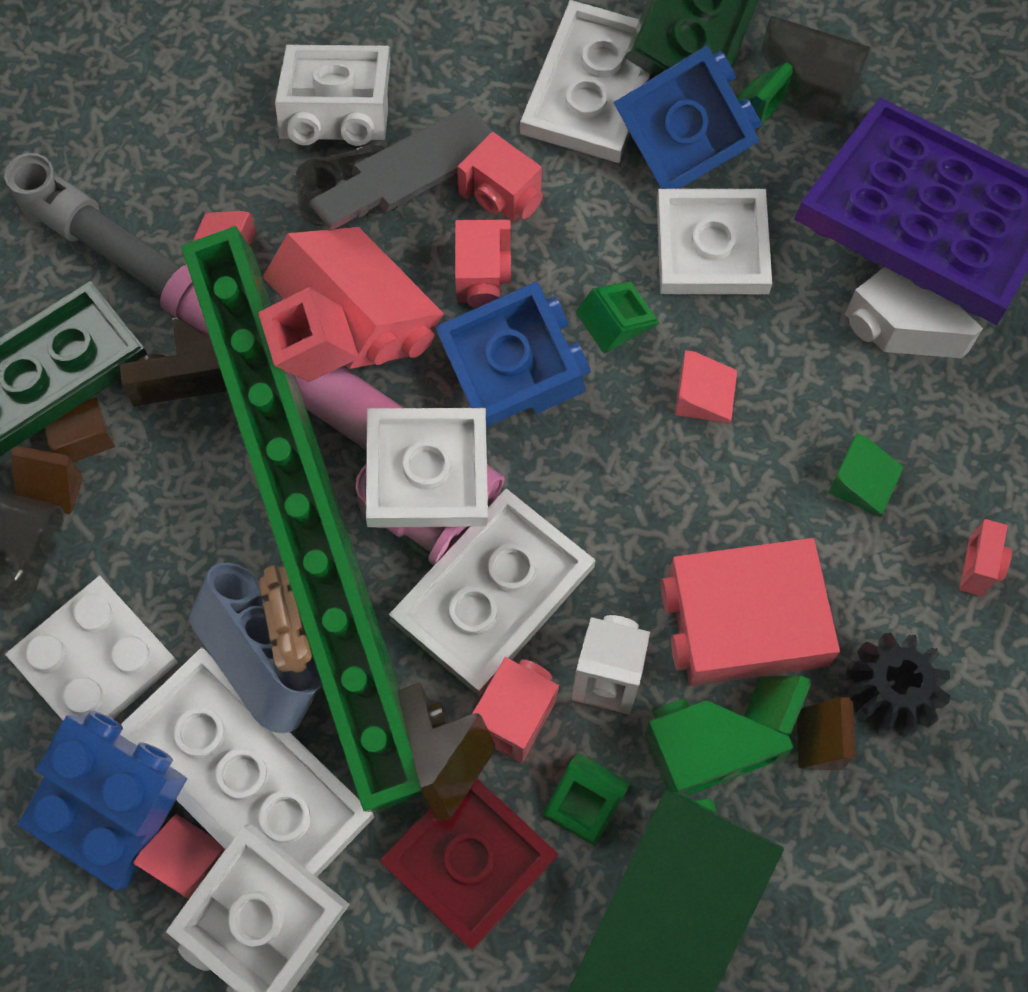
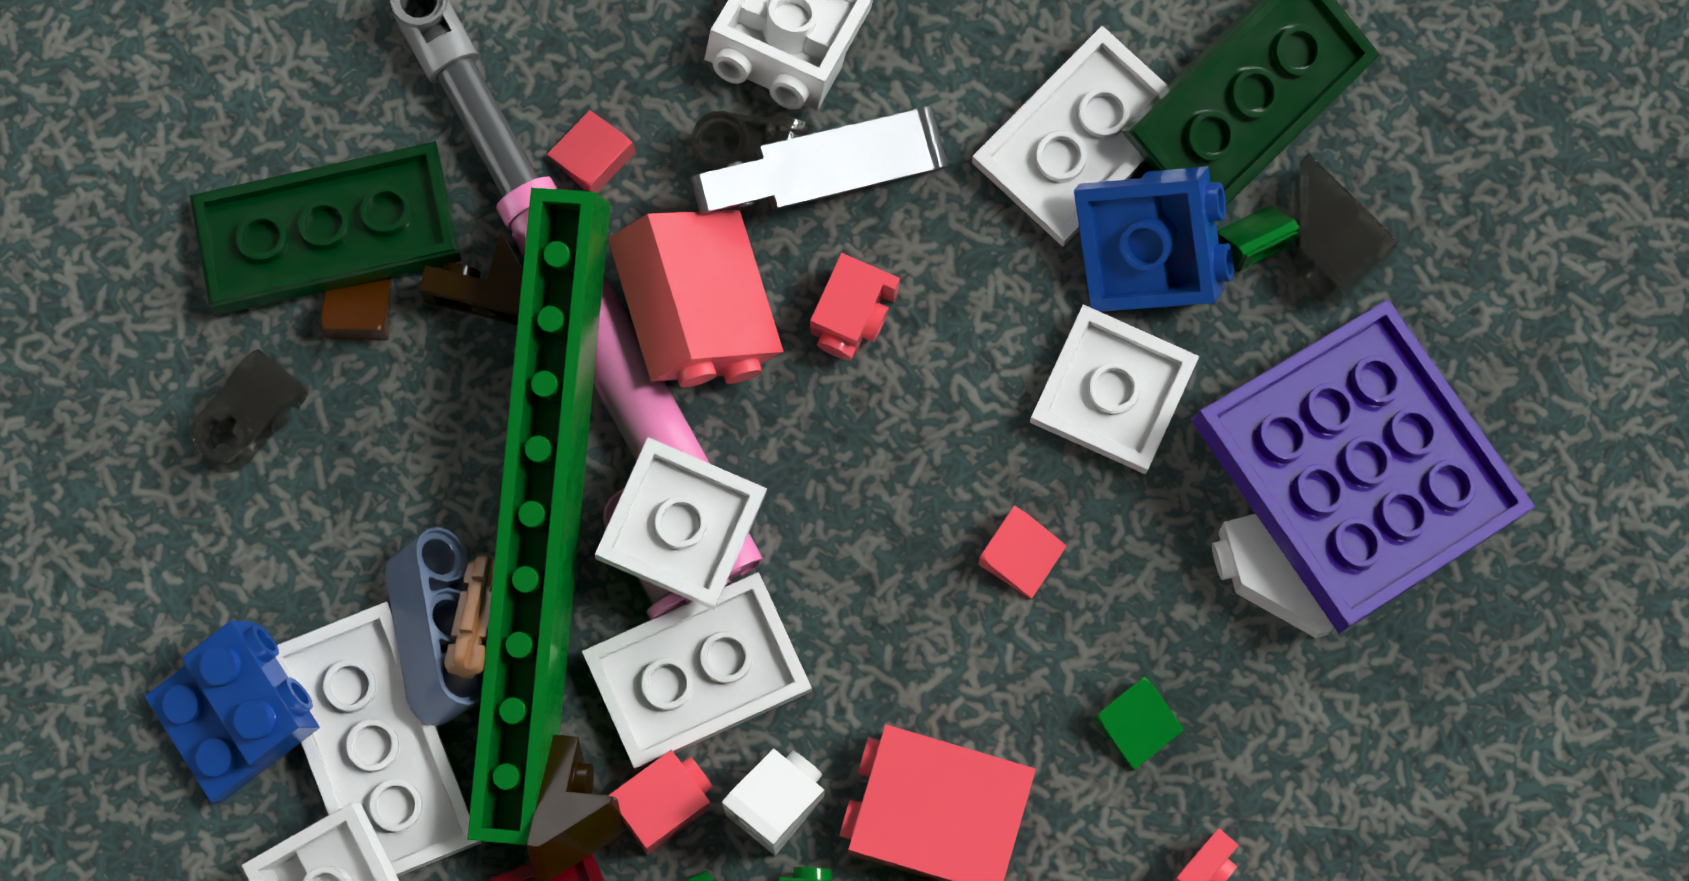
camera: 25 degrees right, 10 degrees up
white plate [5,575,178,721] -> none
reddish brown slope [11,446,83,515] -> none
coral slope [133,814,225,899] -> none
coral brick [258,287,359,382] -> none
blue plate [435,281,591,427] -> none
coral brick [457,131,543,222] -> none
green slope [575,281,660,353] -> none

